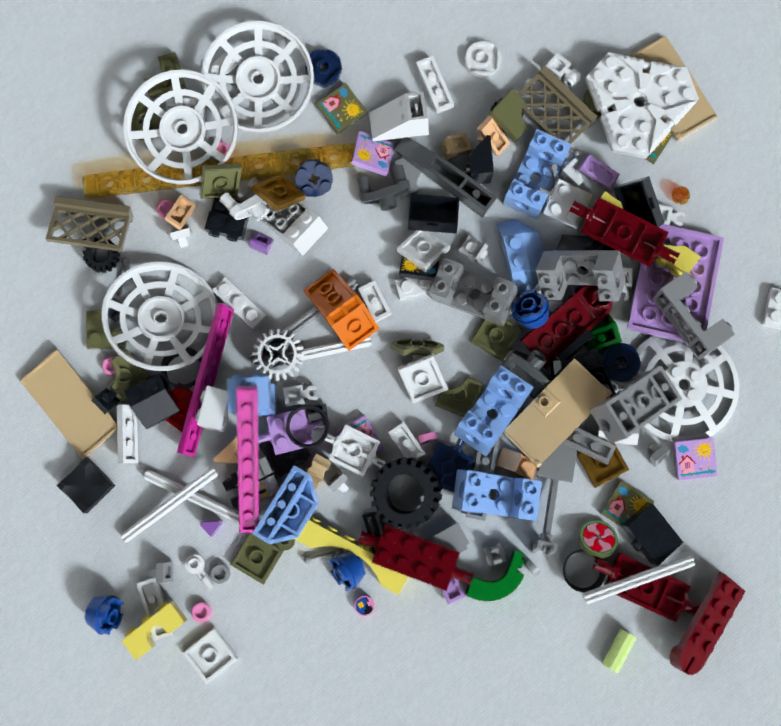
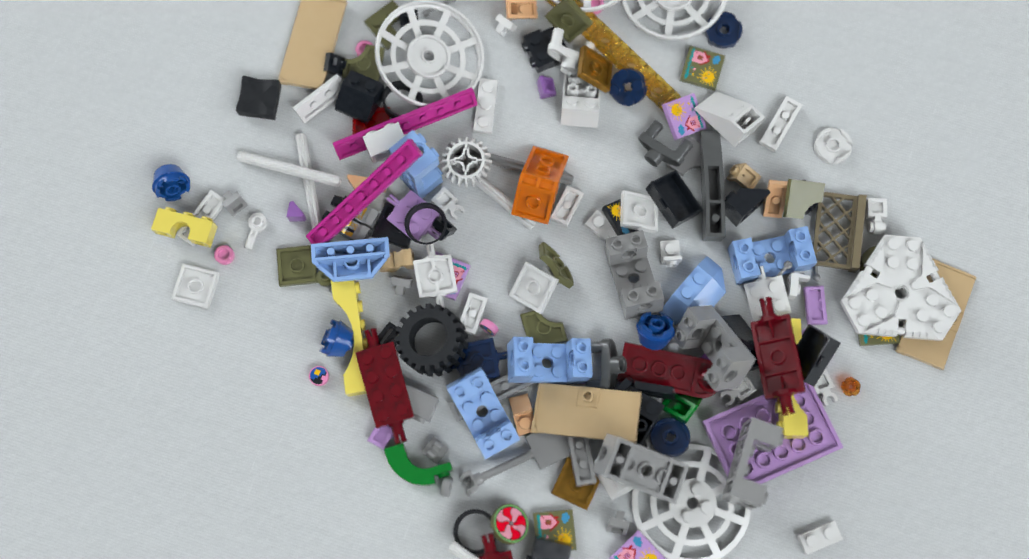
camera: 55 degrees right, 5 degrees down
light grey tile [210,563,231,584] -> none
light grey hinge [304,549,344,564] -> none
olive tile [470,319,523,362] -> none

